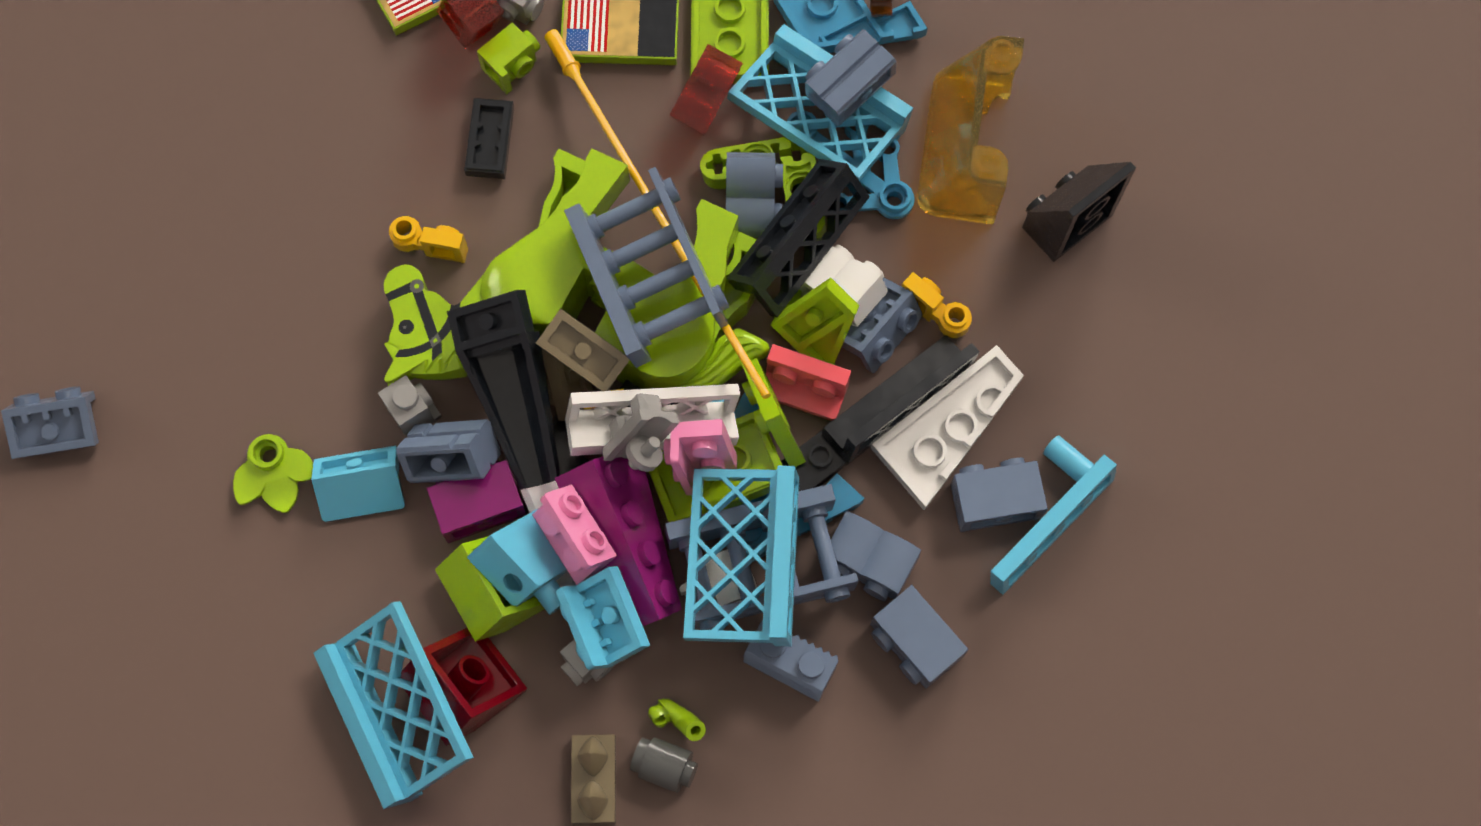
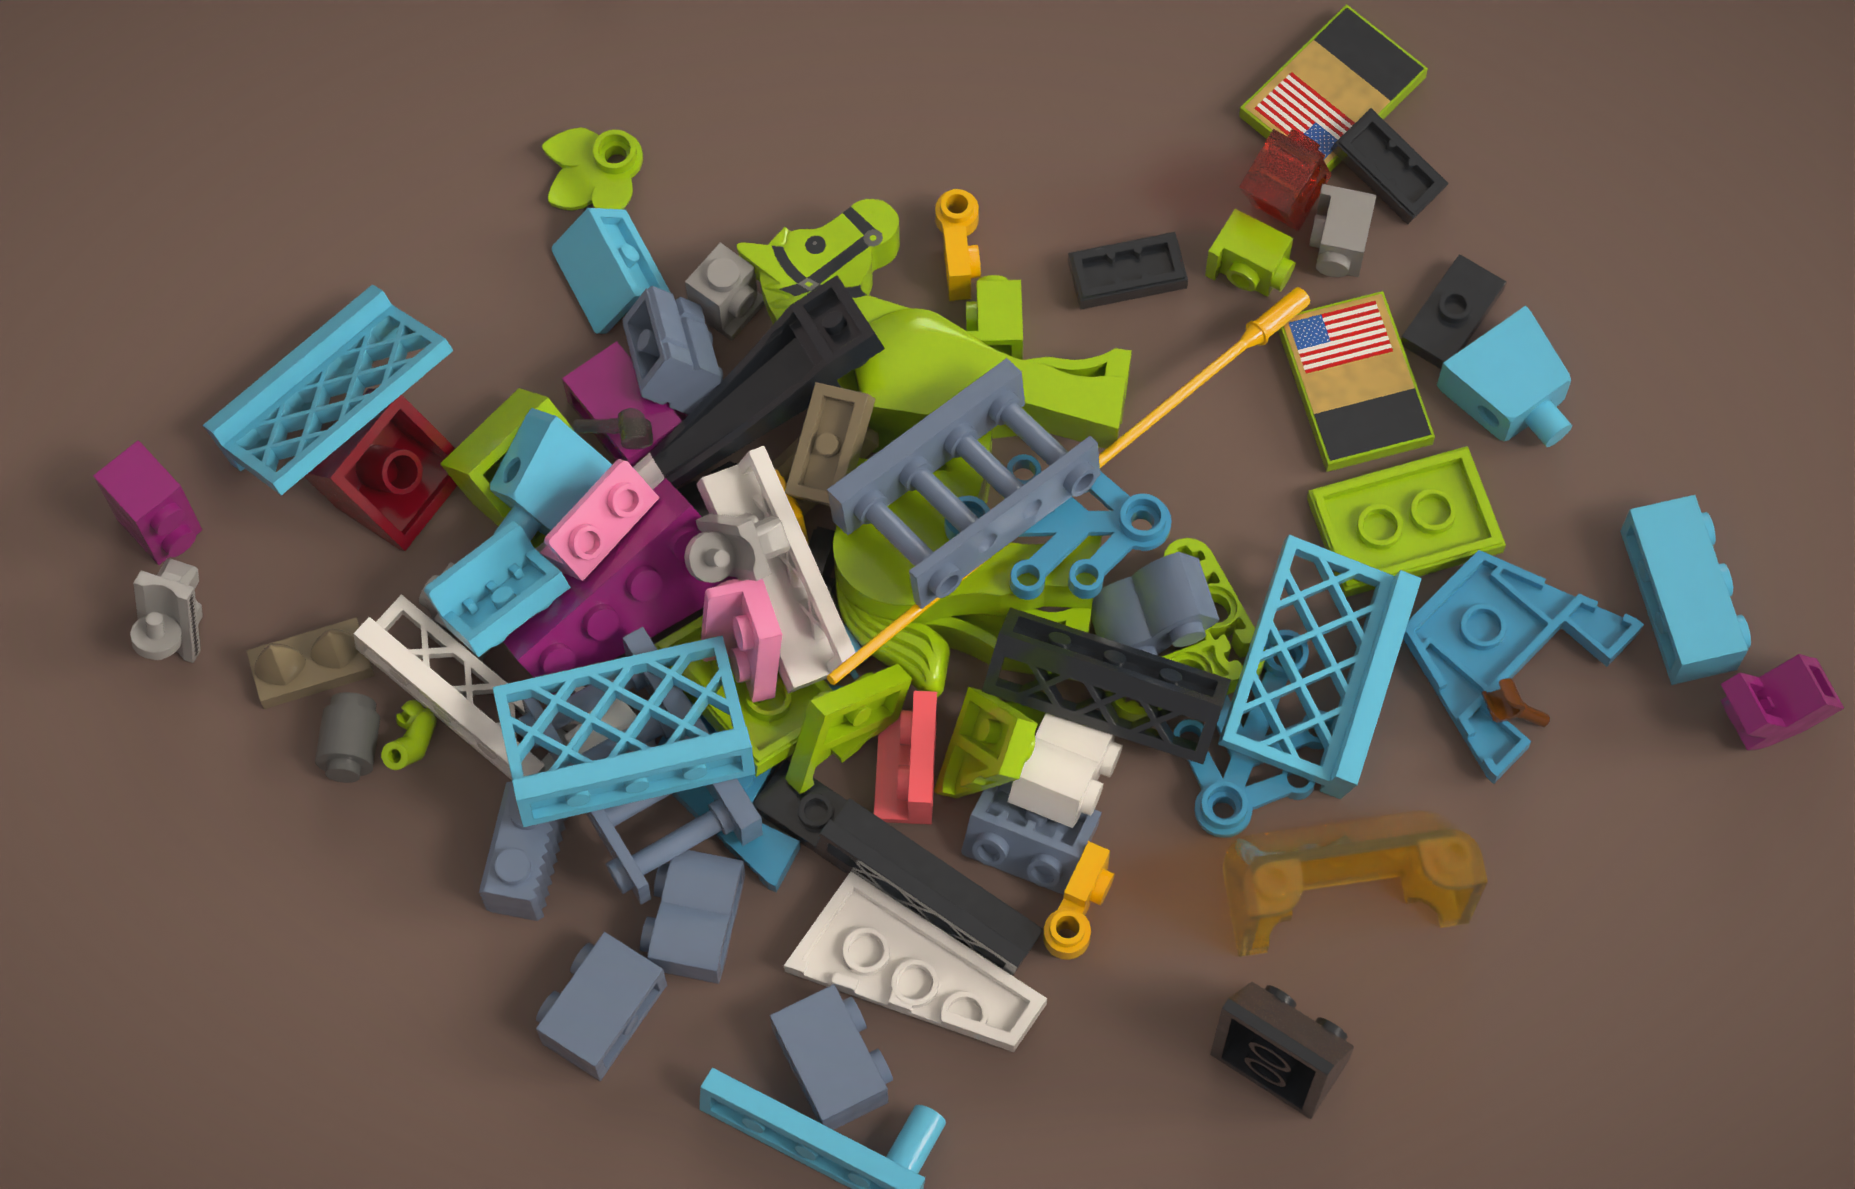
camera: 75 degrees right, 5 degrees down
clear red brick [670,44,743,136] -> none
sand blue brick [805,29,897,126] -> none
none -> white fence [354,594,567,780]
none -> clear smoke hand [573,408,653,450]
none -> dark azure plant [944,454,1172,600]
none -> lime brick [966,275,1023,360]

